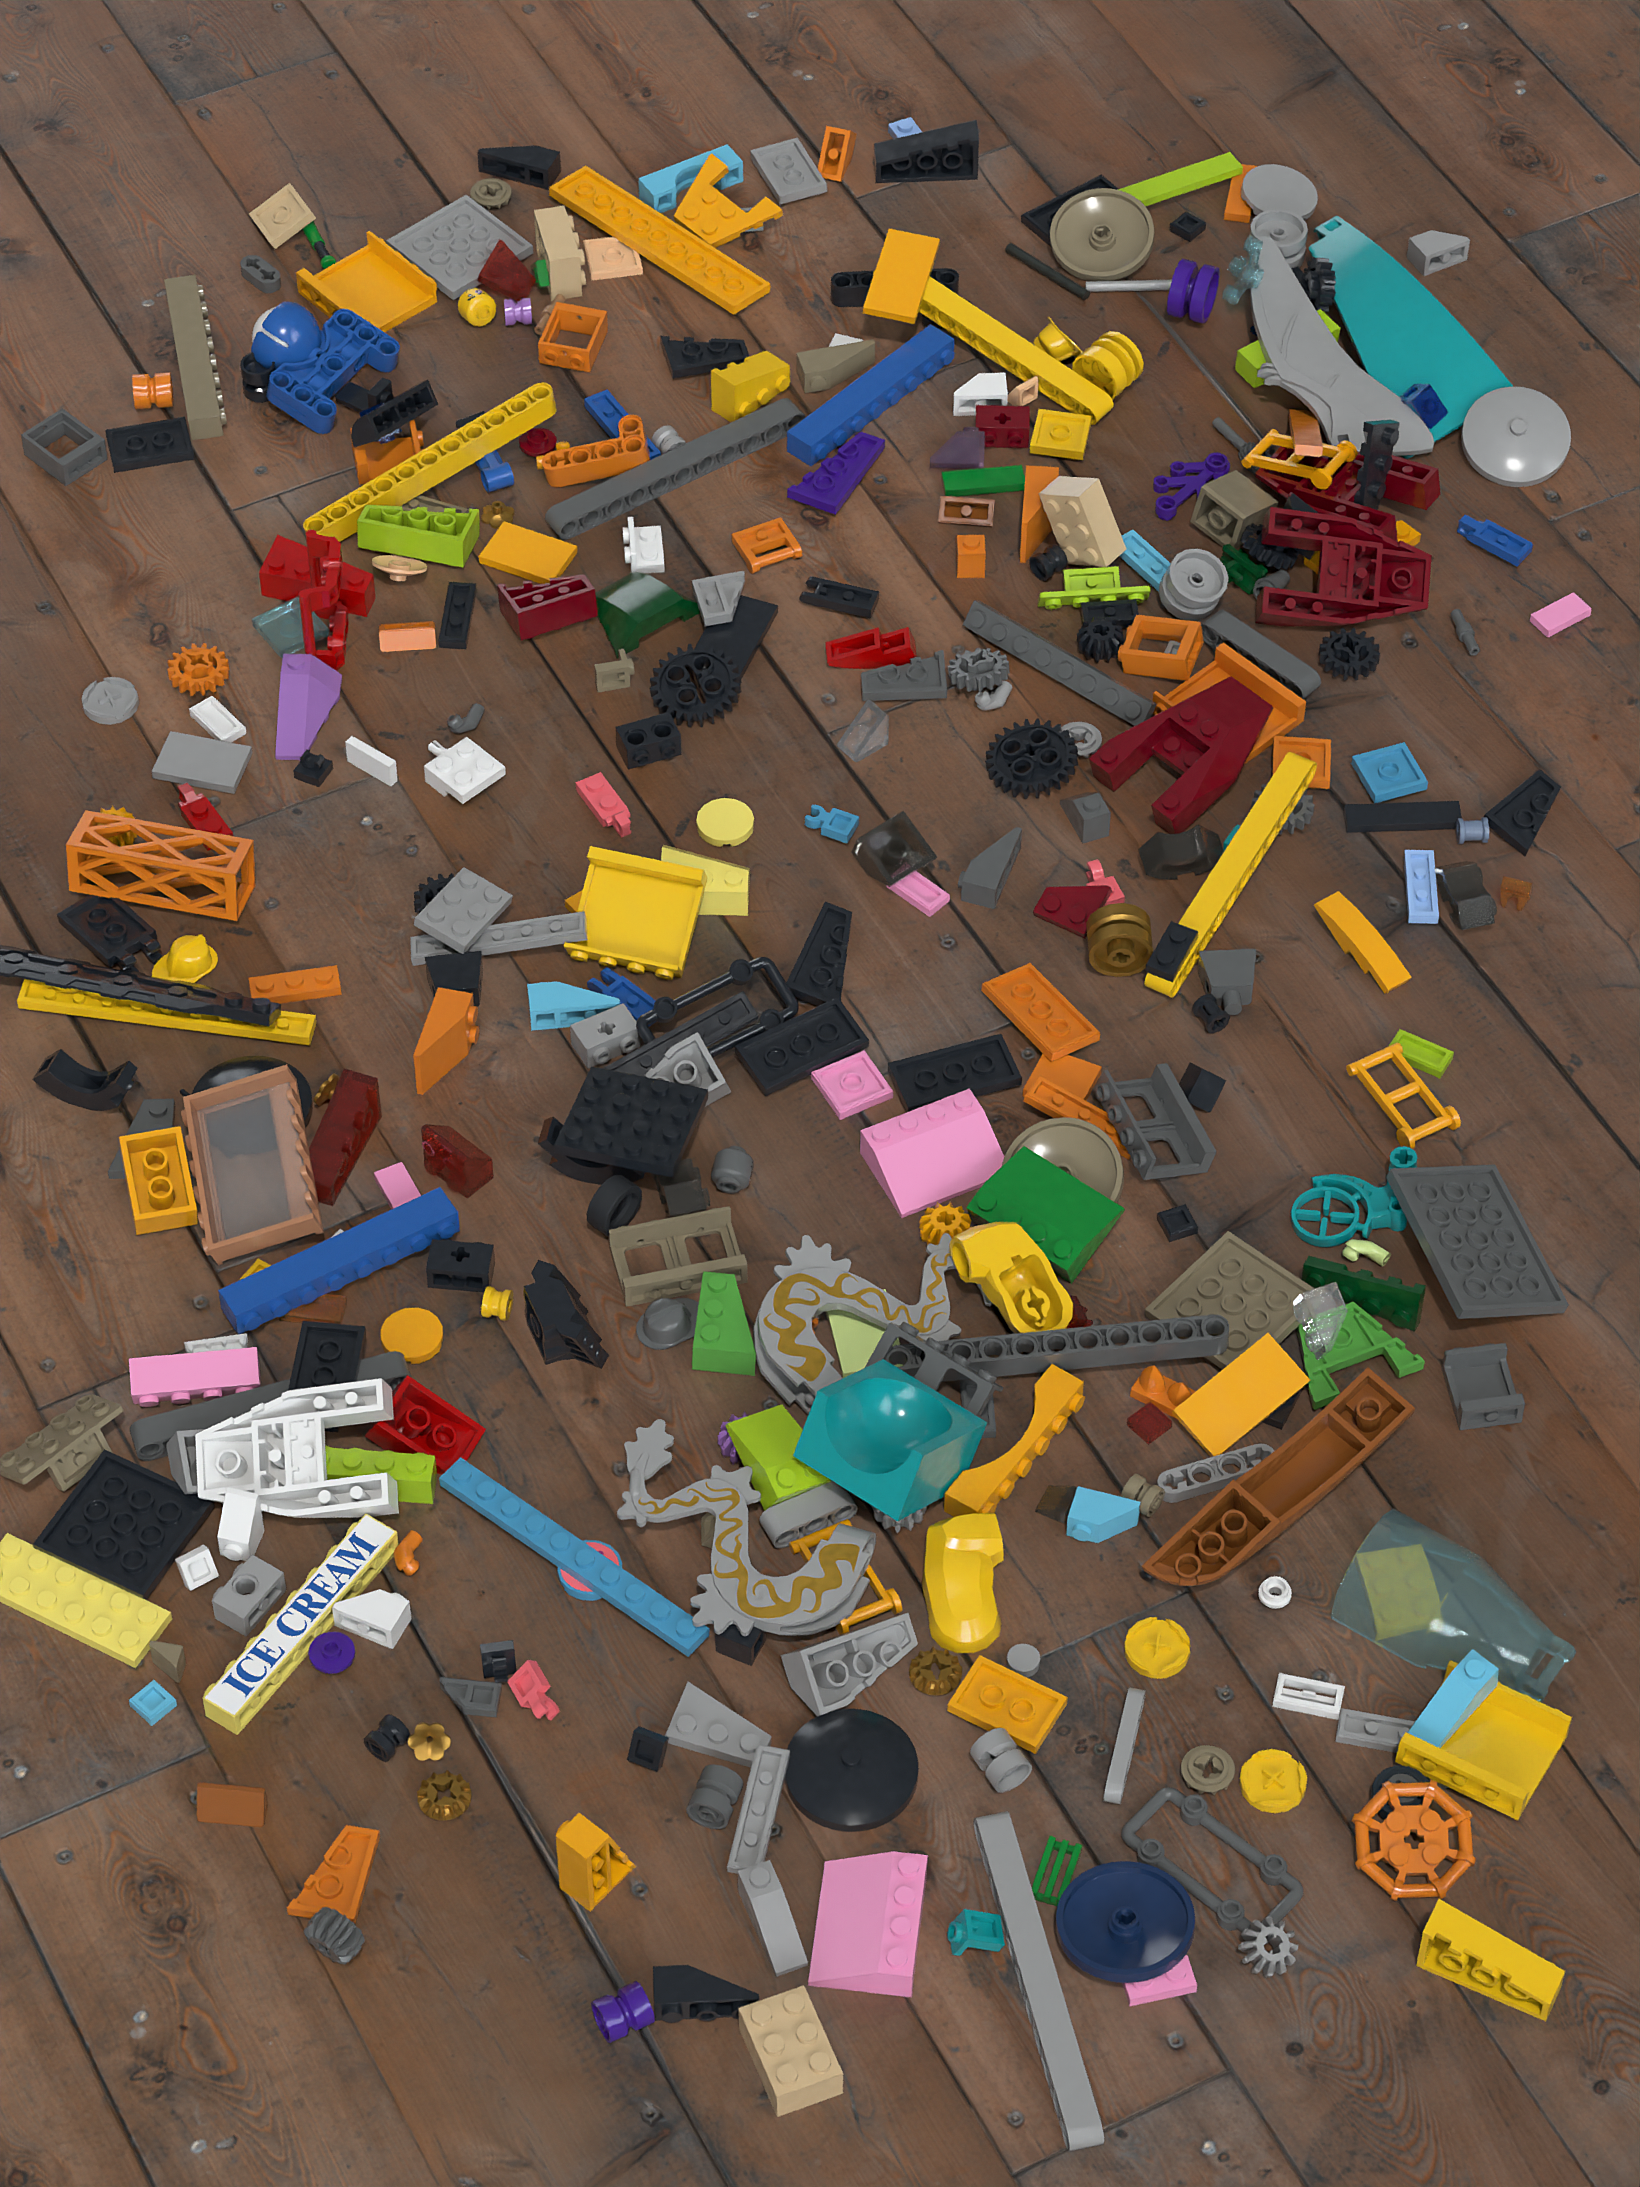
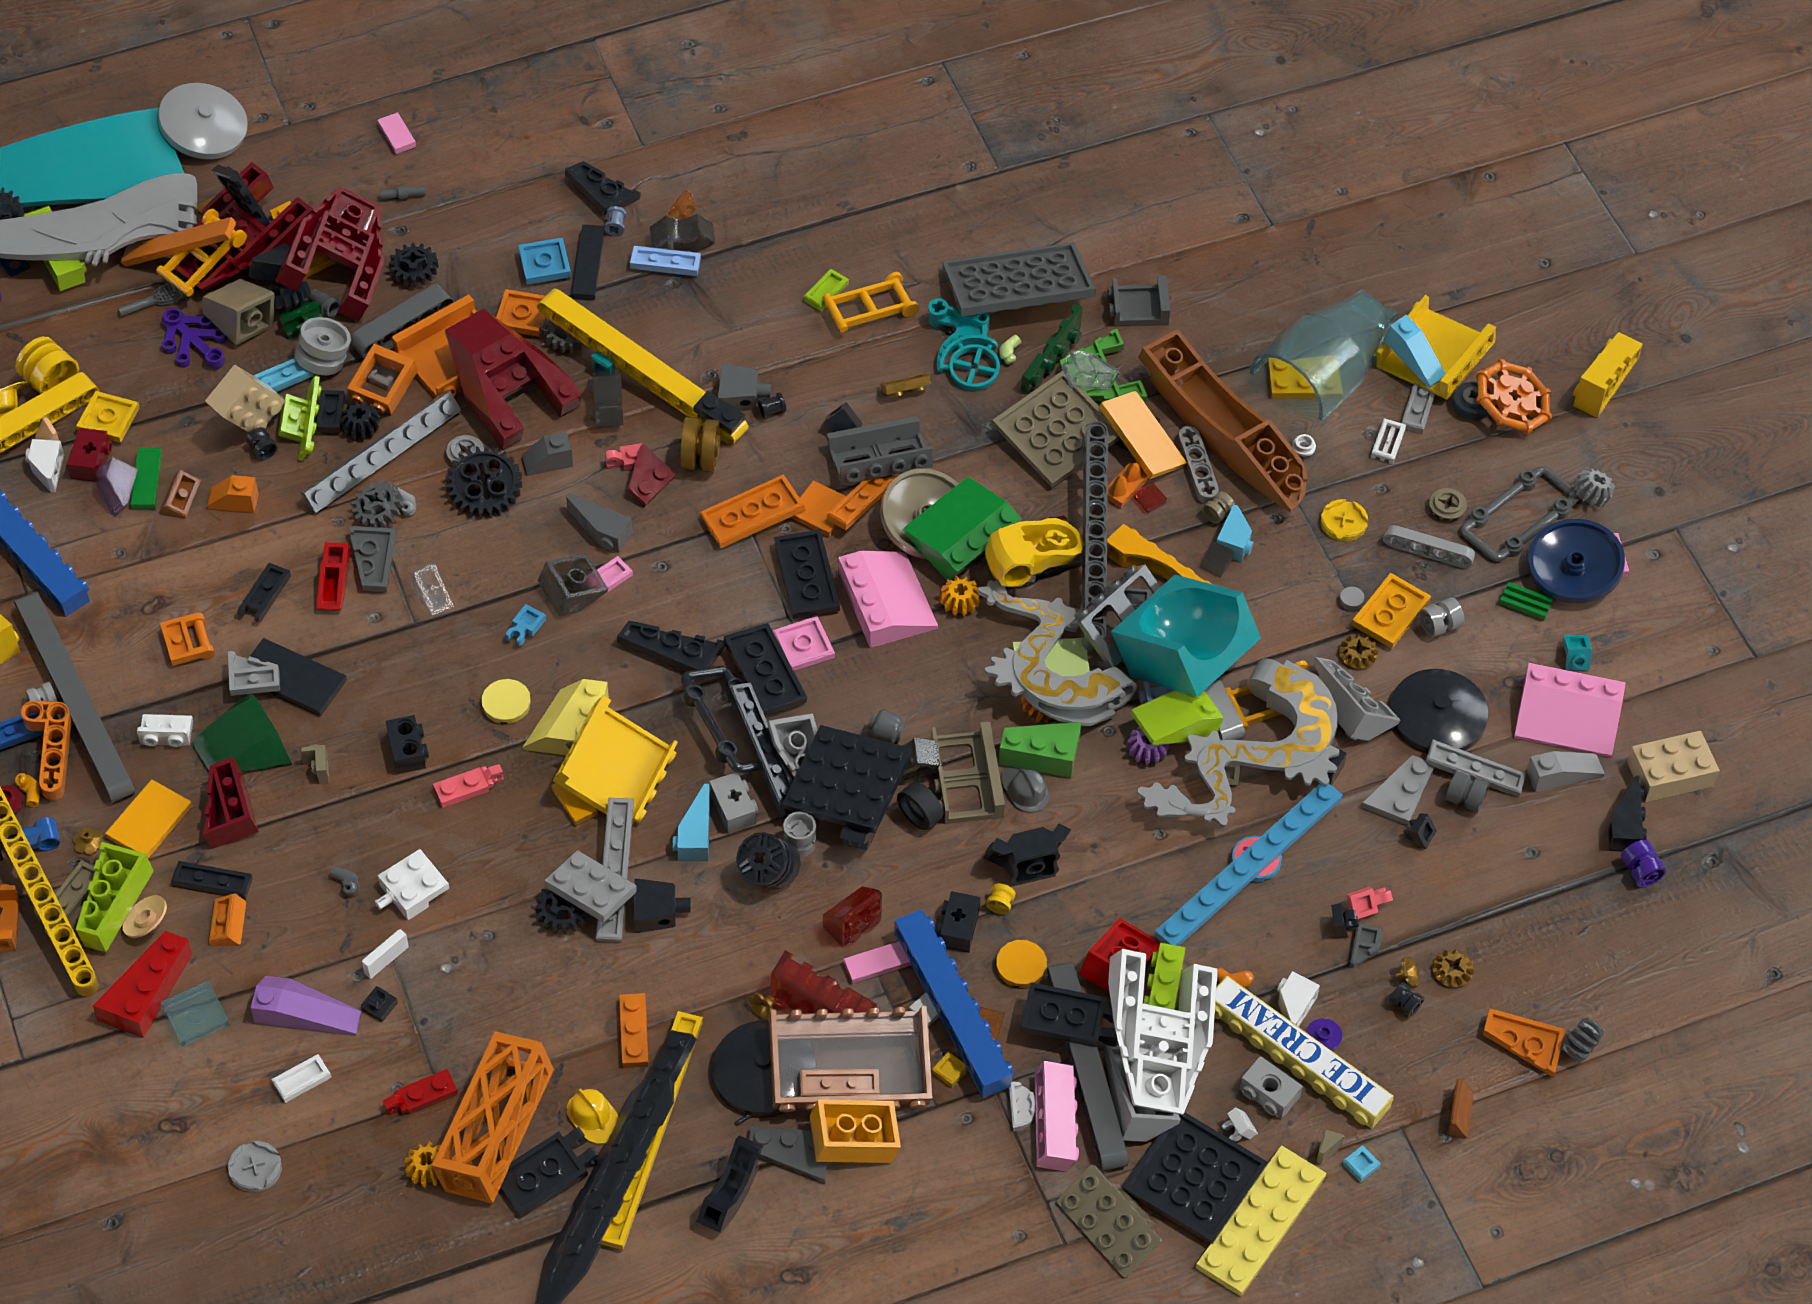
camera: 85 degrees left, 5 degrees up
light grey tile [152,731,253,794] -> none
orange gear [167,643,229,696] -> none
white slope [217,1487,264,1561] -> none
red piece [298,530,349,671] -> none
orange slope [413,987,480,1095] -> none
light orange wedge [556,1813,636,1911] -> none
blue hinge [587,968,656,1027] -> none
black gear [650,643,742,728] -> none
dark purple wing [787,432,885,515] -> none
yellow piece [922,1513,1004,1653] -> none
light grey beam [974,1811,1104,2151] -> none
orange slope [1020,465,1059,563] -> none
black tile [1157,1204,1198,1242] -> none
yellow tile [1239,1749,1307,1813] -> none
light orange slope [1314,891,1412,994] -> none
clear blue bracket [1400,384,1448,429] -> none
blue hinge [1457,515,1533,567] -> none
none -> black wheel [736,832,801,890]
none -> light grey wheel [783,812,816,858]
none -> nougat tile [799,1069,880,1097]
none -> pearl gold plate [880,373,931,397]

